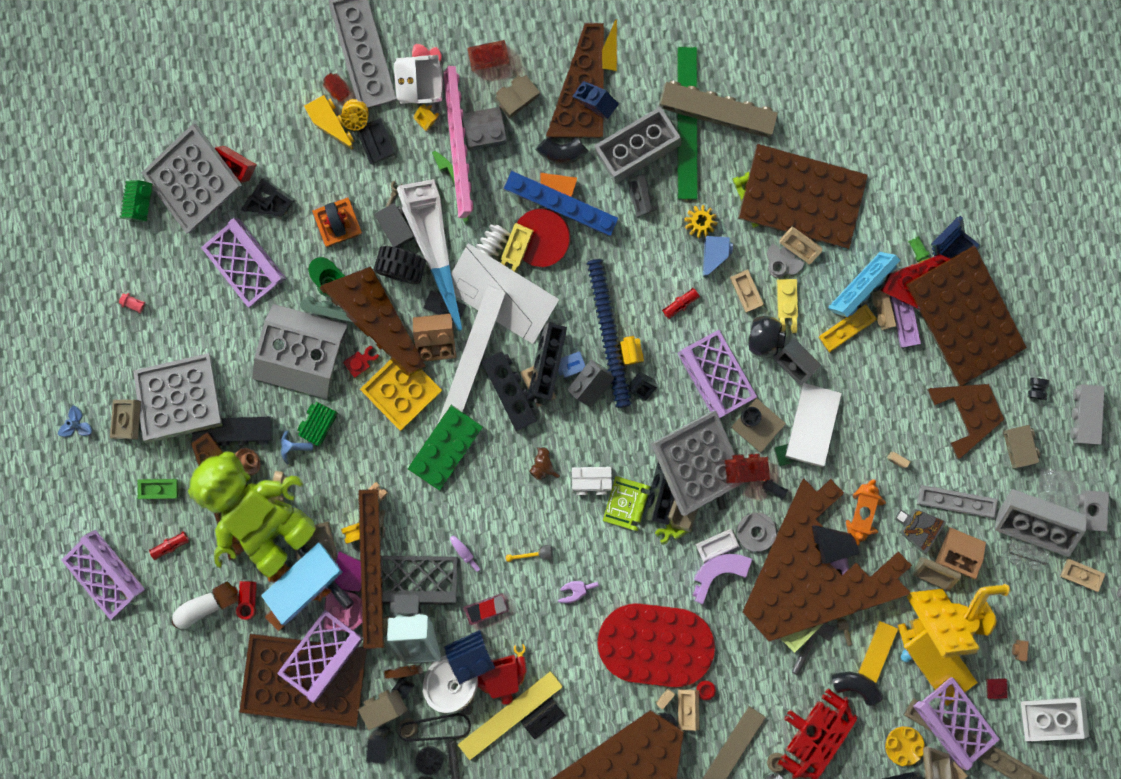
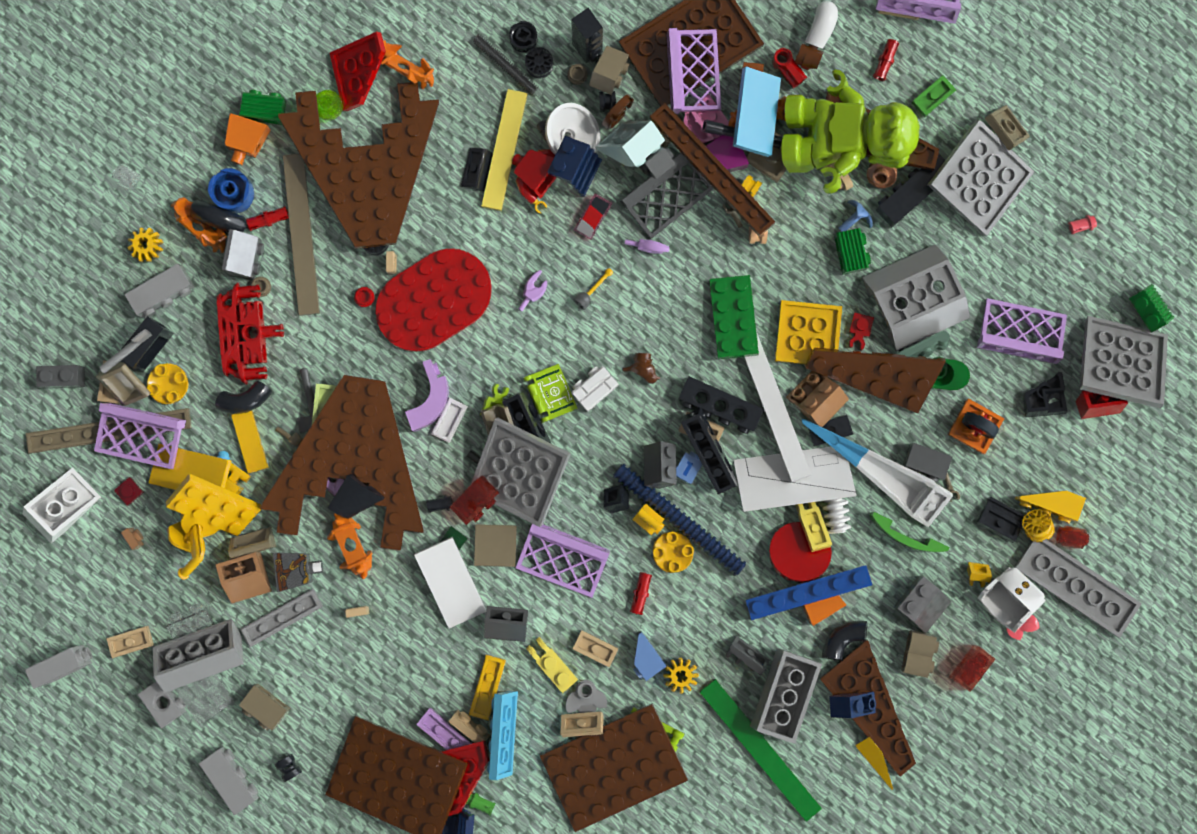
camera: 140 degrees right, 0 degrees up
medium blue plant [58,405,92,437] -> none
black tyre [373,246,427,284] -> none
black piece [398,713,471,742] -> none
bright pink plate [443,66,473,218] -> none
dark tan brick [658,81,778,138] -> none
tan plate [678,689,699,731] -> none
light grey plate [737,513,776,551] -> none
black wheel [740,407,762,427] -> none
black wheel [749,316,786,358] -> none
reddish brown wing [927,384,1004,459] -> none
none -> yellow dish [653,532,694,573]

